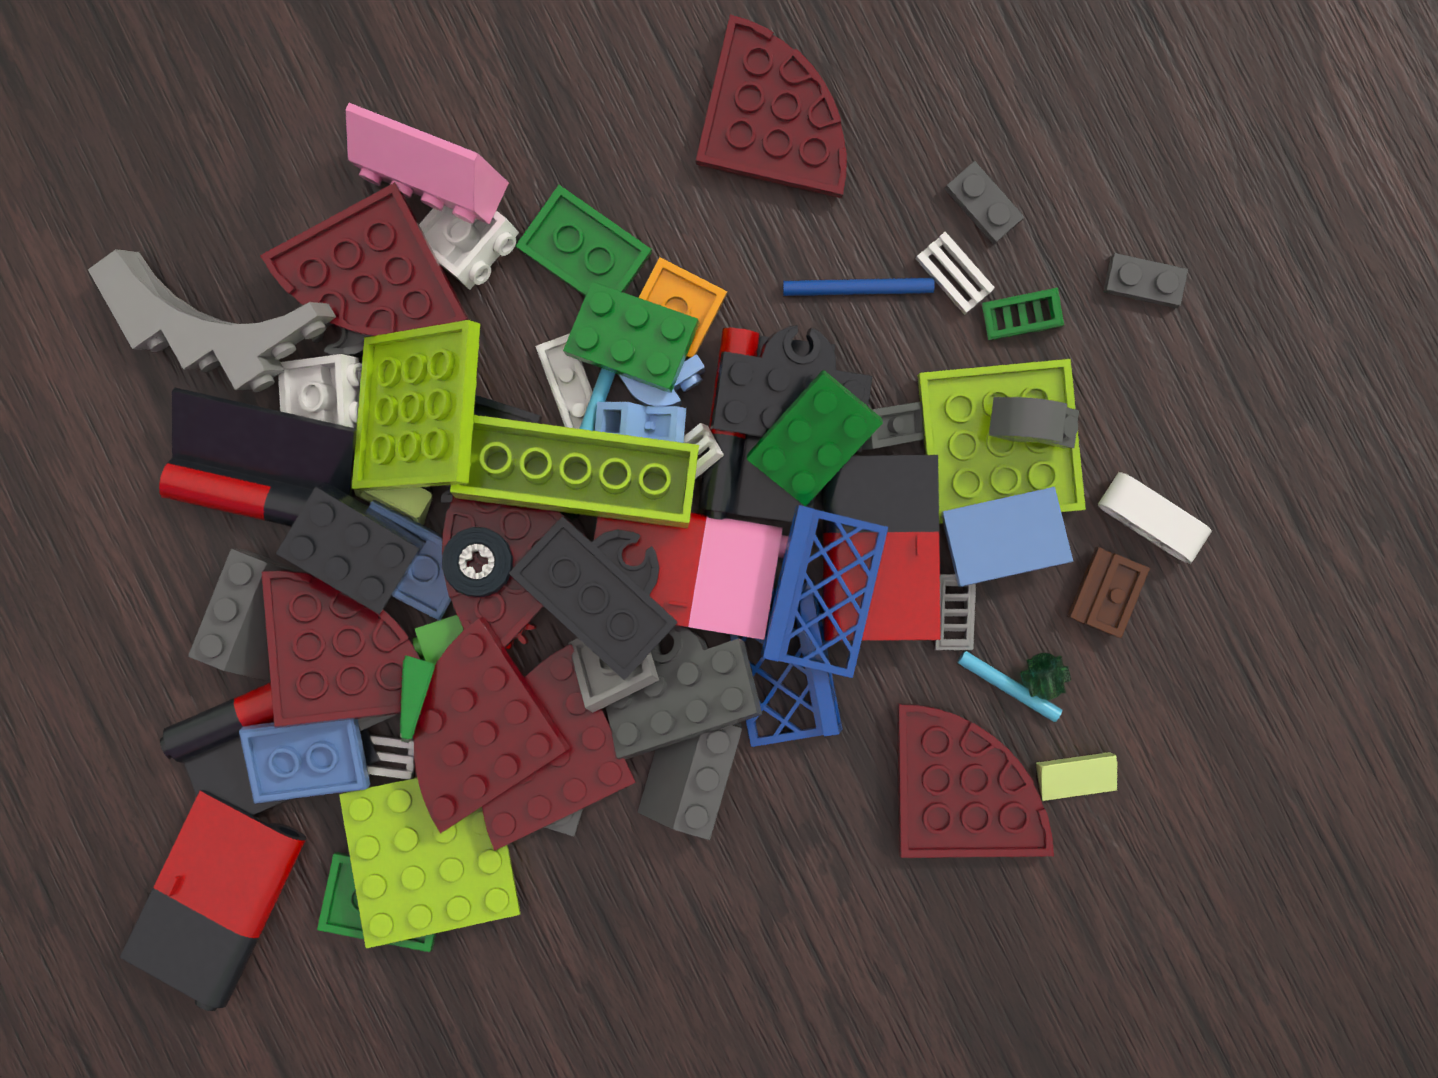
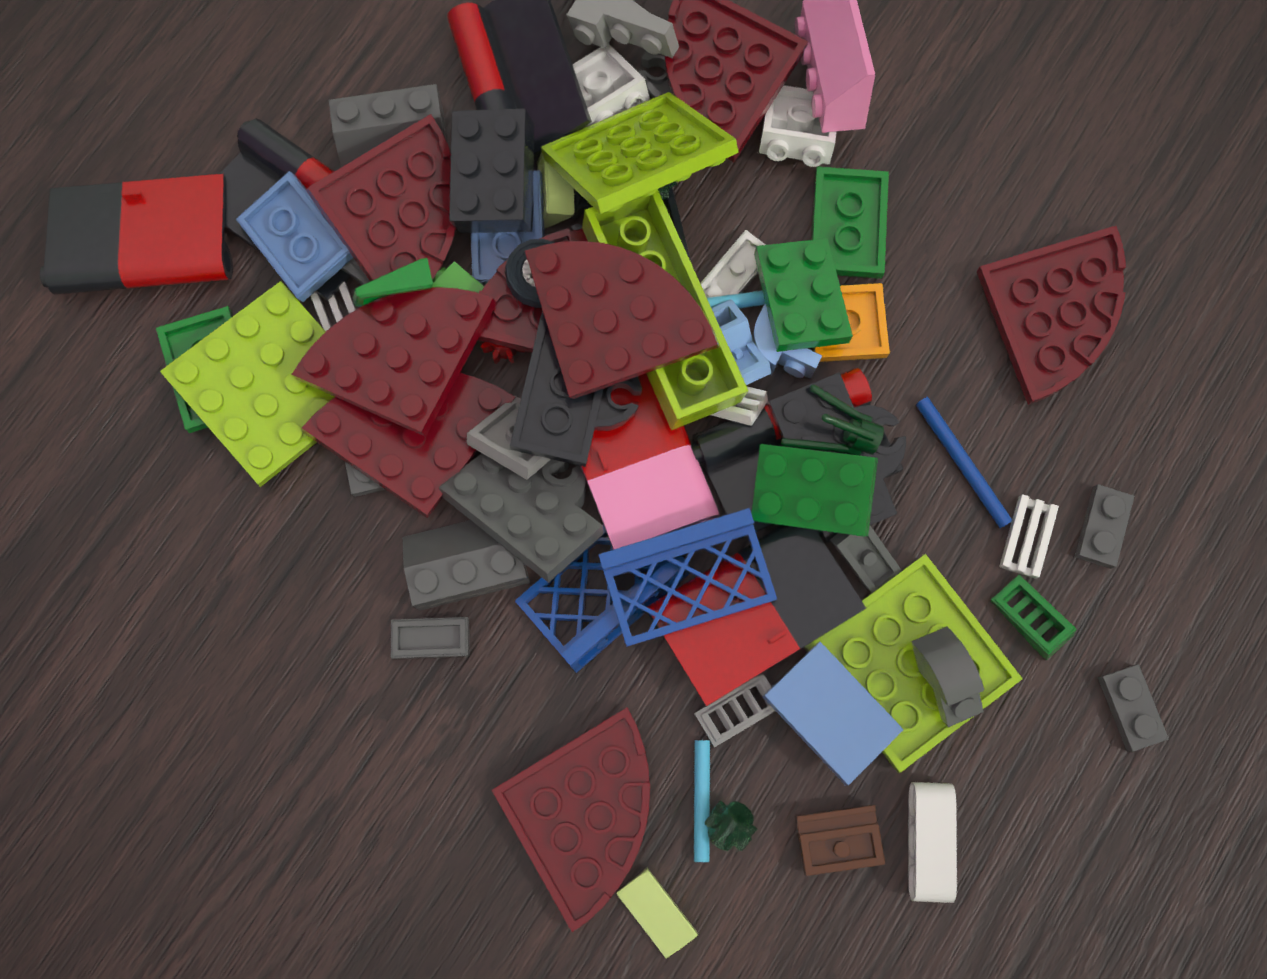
camera: 60 degrees right, 10 degrees down
none -> dark grey tile [391,617,470,659]
none -> dark red plate [525,241,720,399]
none -> dark green plant [781,385,884,456]

